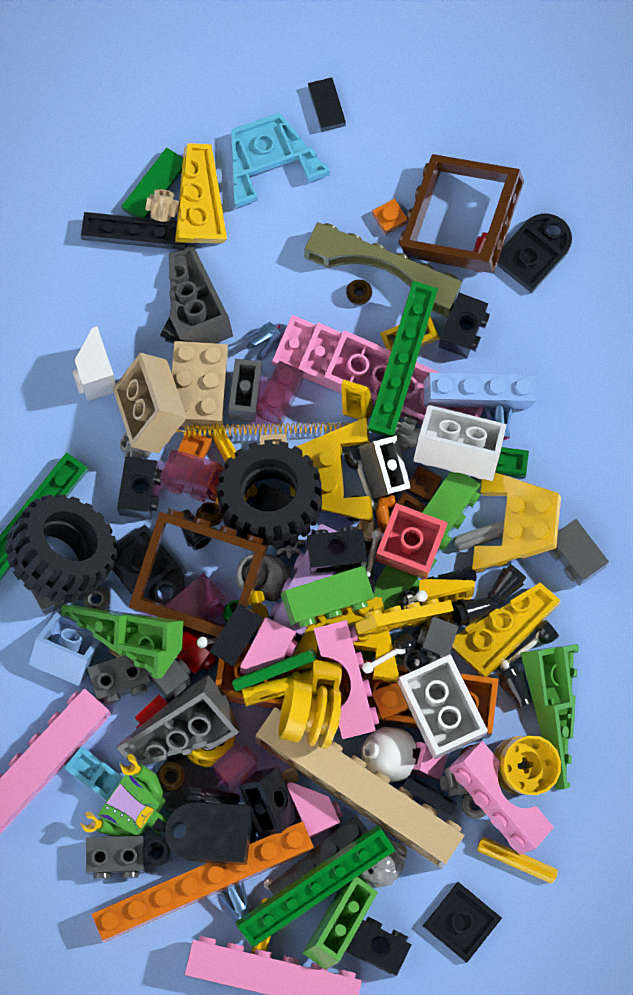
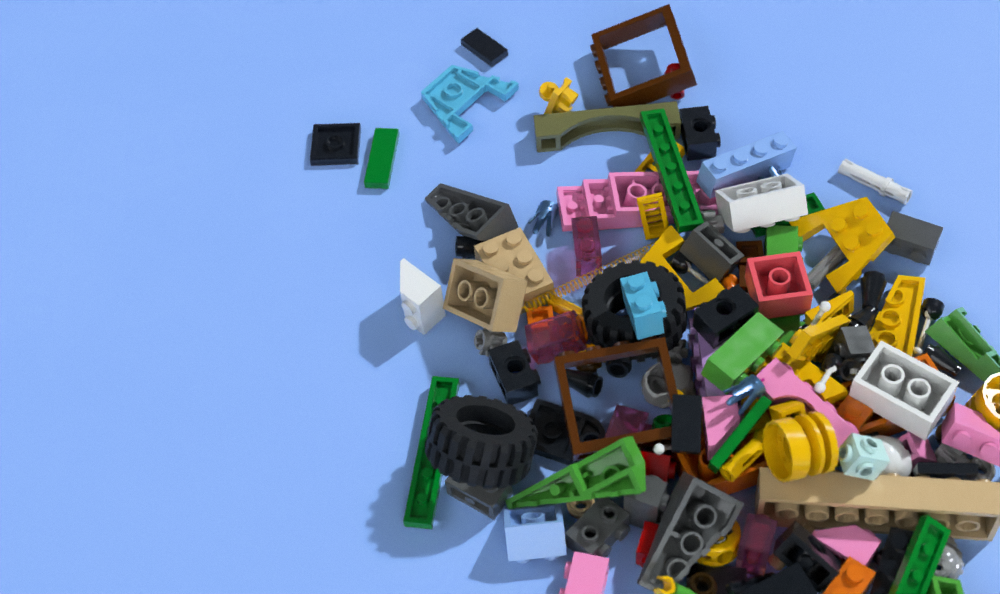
camera: 20 degrees left, 20 degrees down
black plate [80,212,186,250] -> none
light grey plate [83,586,111,610] -> none
tan gear [145,189,179,222] -> none
yellow wing [175,143,227,243] -> none
dark grey brick [228,358,262,422] -> none
dark brown plate [346,279,372,305] -> none
orange plate [372,198,407,235] -> none
black tile [497,213,572,294] -> none
none -> black tile [310,123,361,166]
none -> yellow hips [539,77,579,114]
none -> medium azure brick [620,272,667,340]
none -> flat silver piece [723,374,766,416]
none -> white pin [838,159,913,205]
none -> light aqua brick [838,433,890,481]

